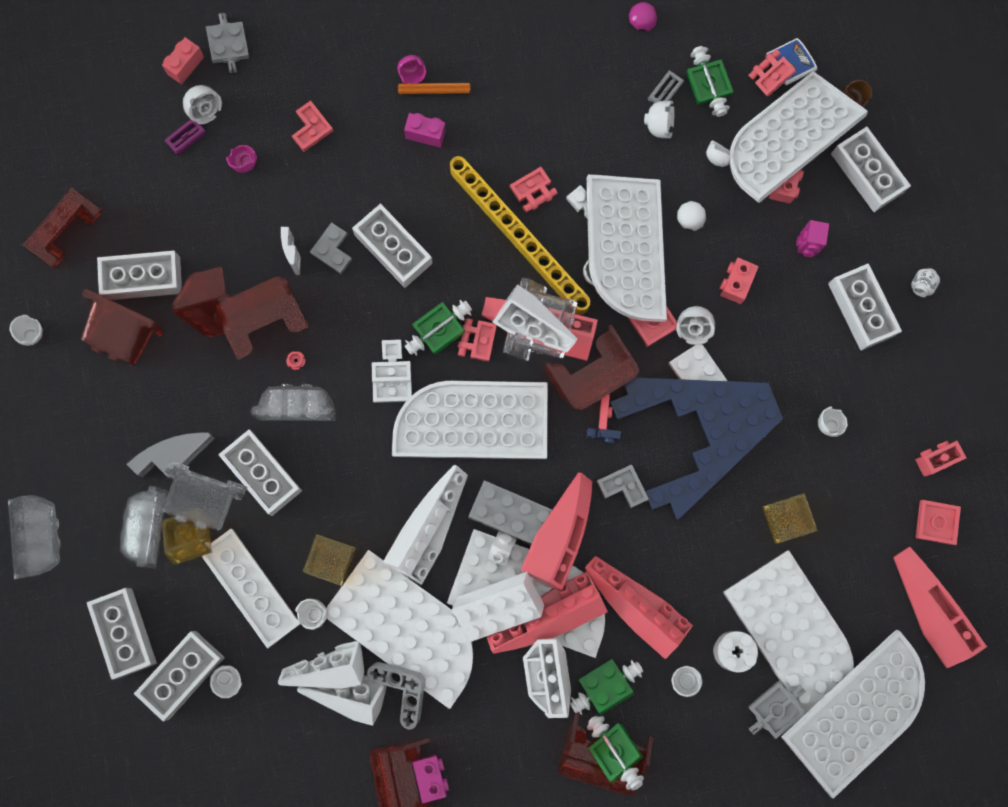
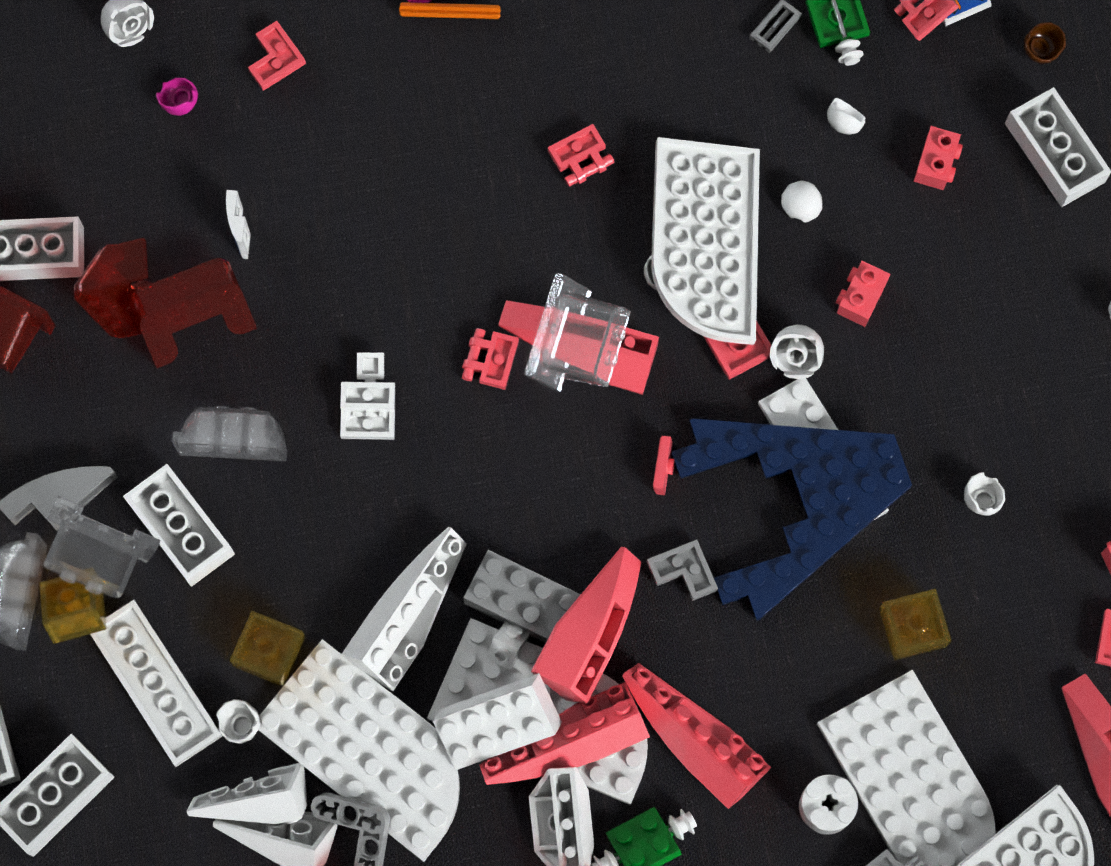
camera: 10 degrees right, 5 degrees down
magenta tile [165,120,206,156] -> none
white hair [210,665,242,698] -> none
coral plate [286,352,305,370] -> none
light grey plate [310,223,352,274] -> none
white brick [352,203,432,288] -> none
white plate [392,381,547,459] -> none
dark pink brick [404,113,446,148] -> none
green plate [405,300,472,356] -> none
yellow beam [450,156,590,315] -> none
white wedge [493,285,577,353] -> none
clear red windscreen [544,325,639,411] -> none
white plate [566,185,588,219] -> none
dark blue plate [586,428,621,444] -> none
white cylinder [644,101,674,138] -> none
white hair [671,666,702,697] -> none
white plate [730,71,868,203] -> none
dark pink brick [796,220,829,257] -> none
white brick [828,263,902,350] -> none

